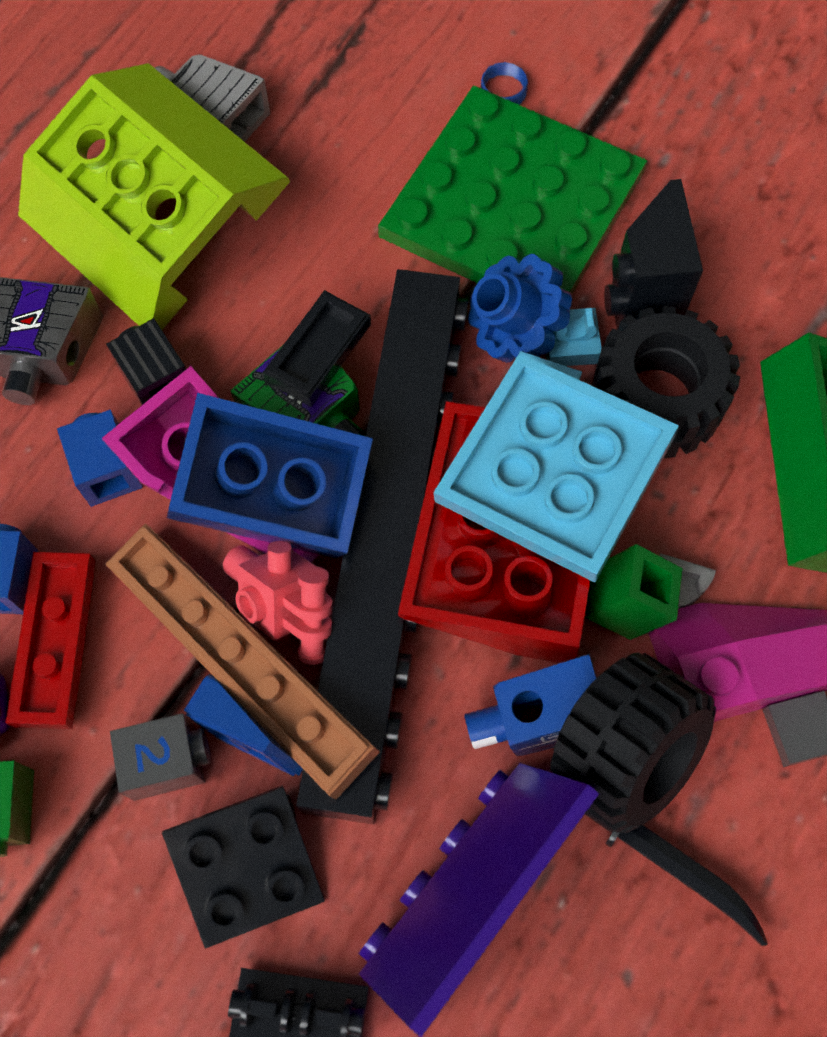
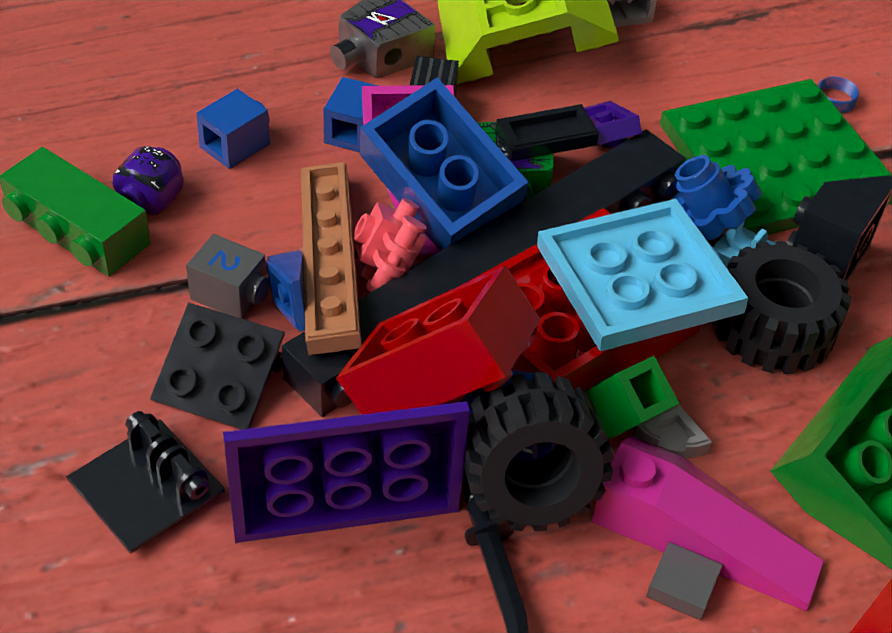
camera: 35 degrees right, 20 degrees down
red plate [6,552,96,729] -> none
none -> red brick [336,265,541,415]
none -> dark purple plate [584,101,642,148]

